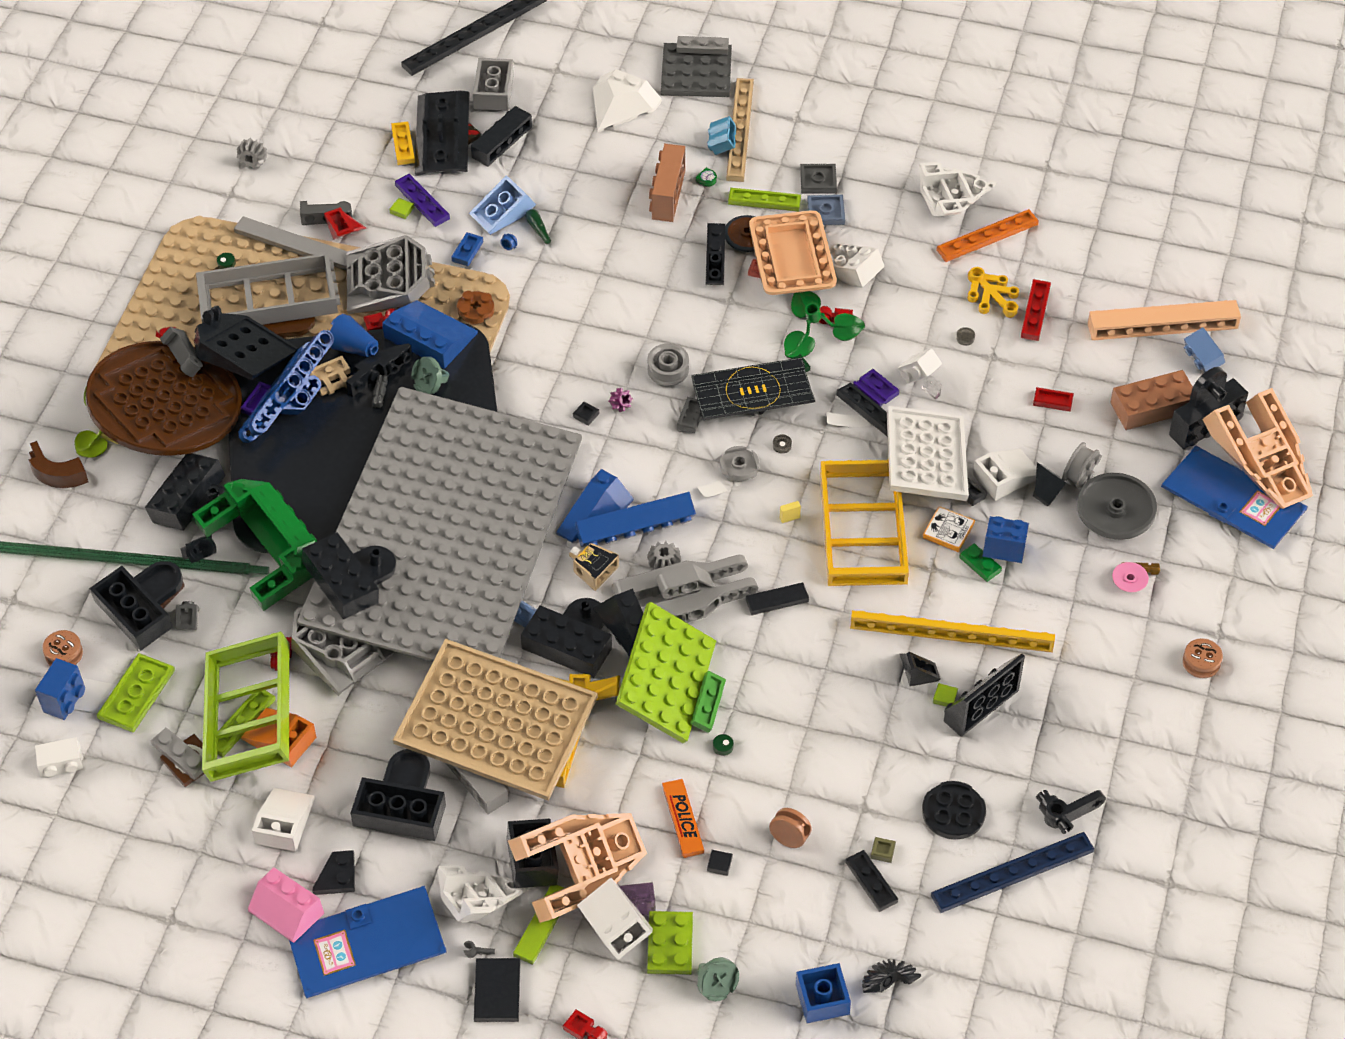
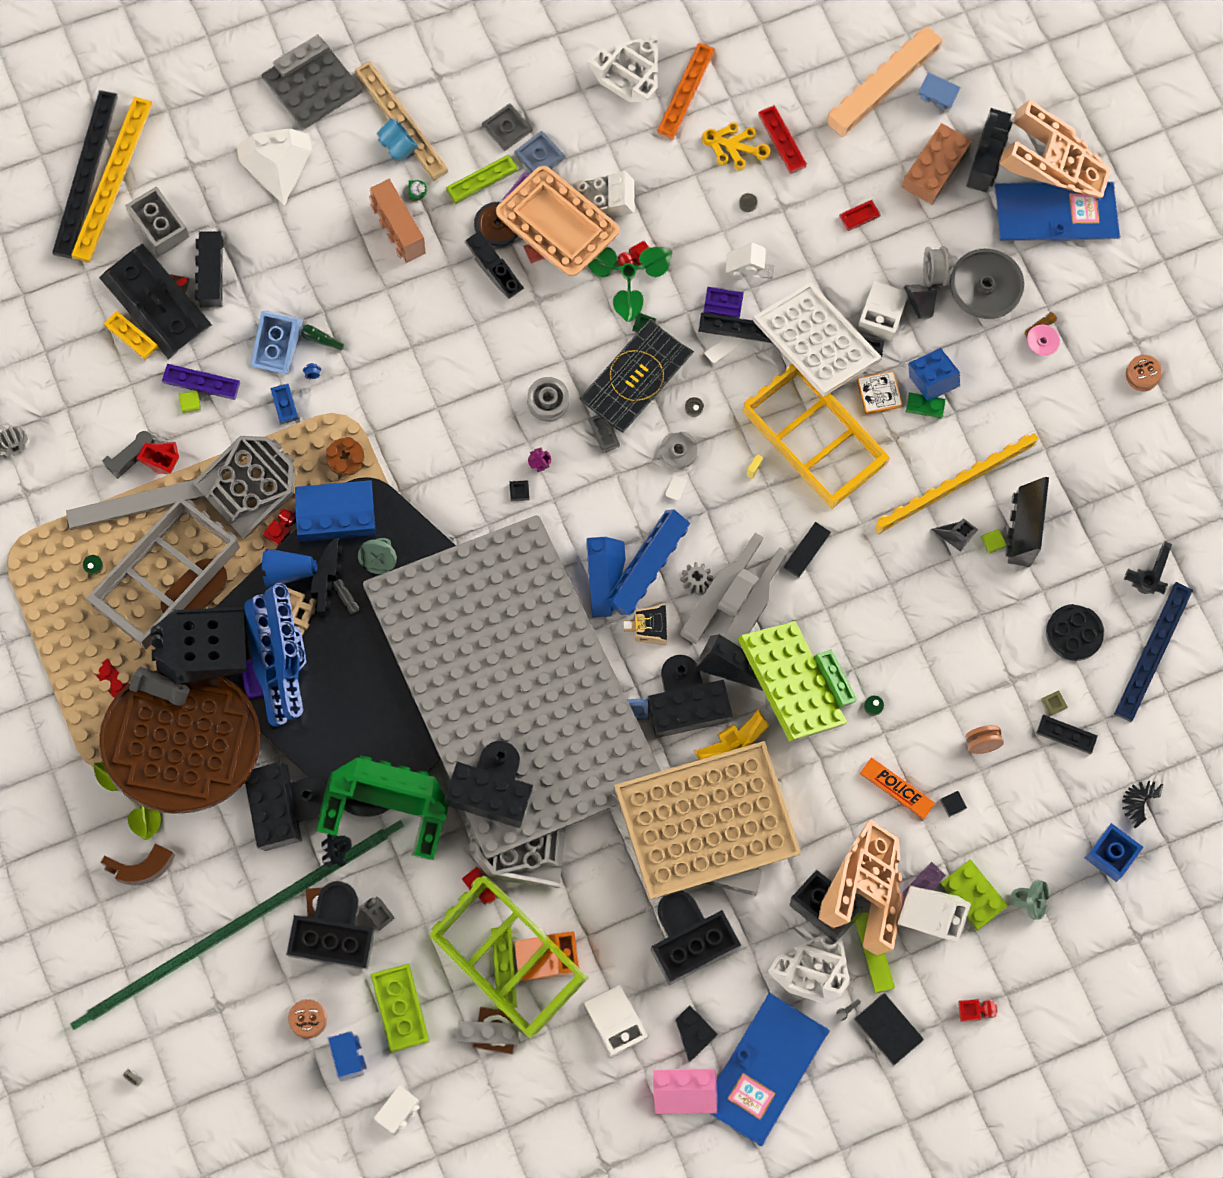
camera: 45 degrees left, 20 degrees up
none -> yellow plate [71,97,152,263]

